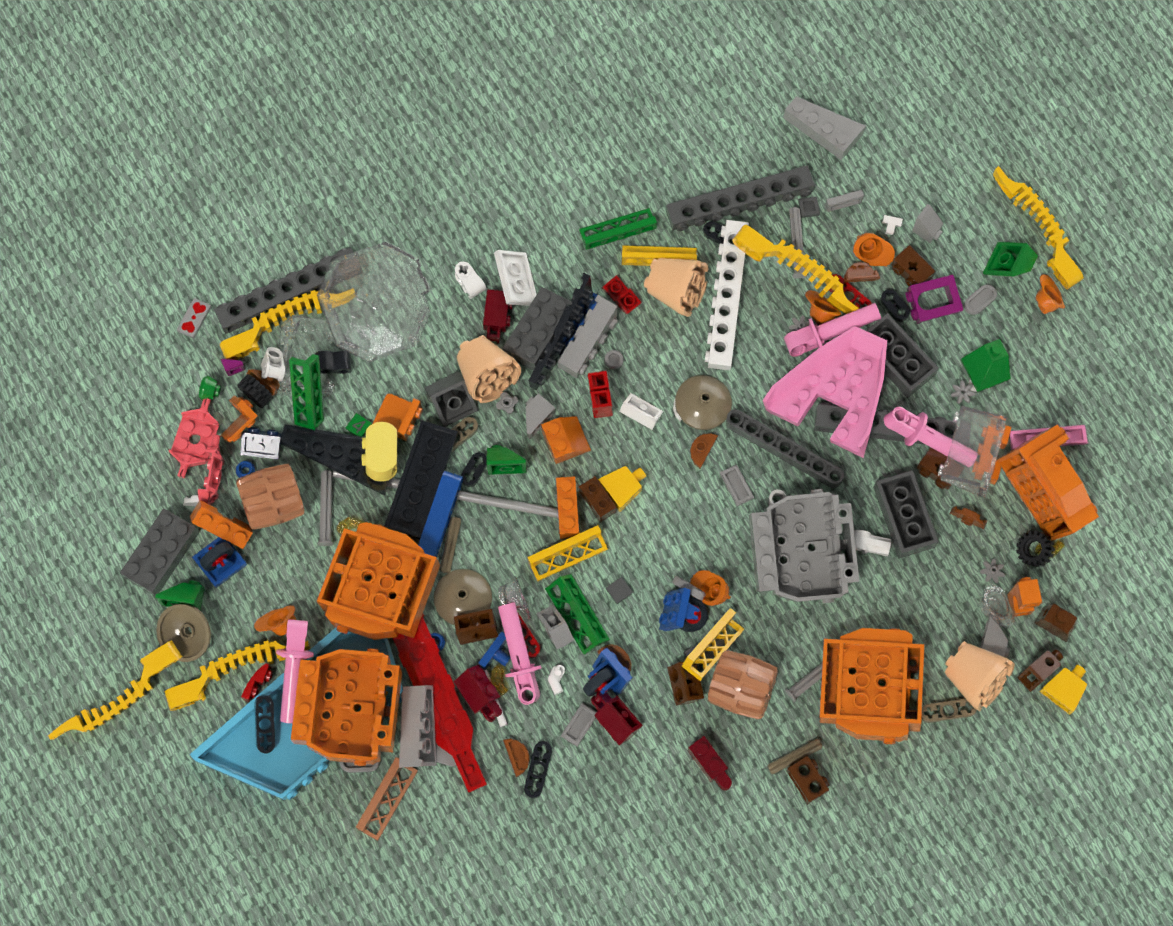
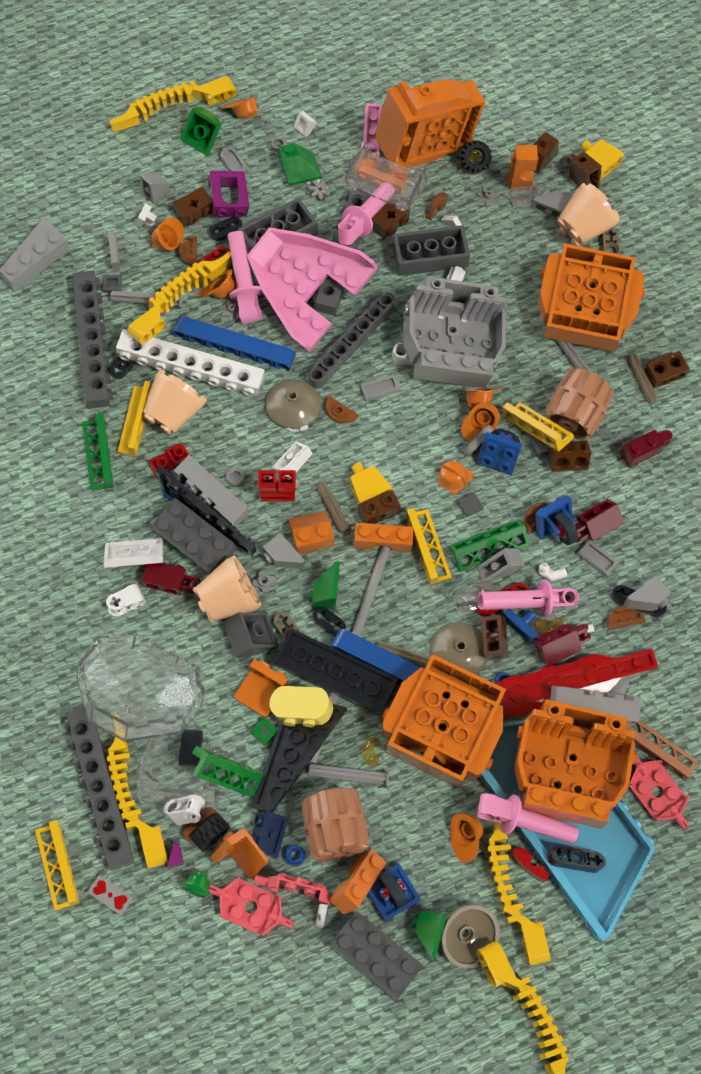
camera: 85 degrees left, 5 degrees down
none -> yellow fence [35,820,80,911]
none -> blue beam [172,316,296,372]
none -> light grey plate [268,137,288,156]
none -> white tile [293,111,317,137]
none -> dark tan axle [317,482,349,533]
none -> orange piece [438,461,475,495]
none -> white tile [441,216,462,227]
none -> orange piece [462,387,504,409]
none -> light grey slope [623,576,672,611]
none -> coral plate [629,756,690,830]

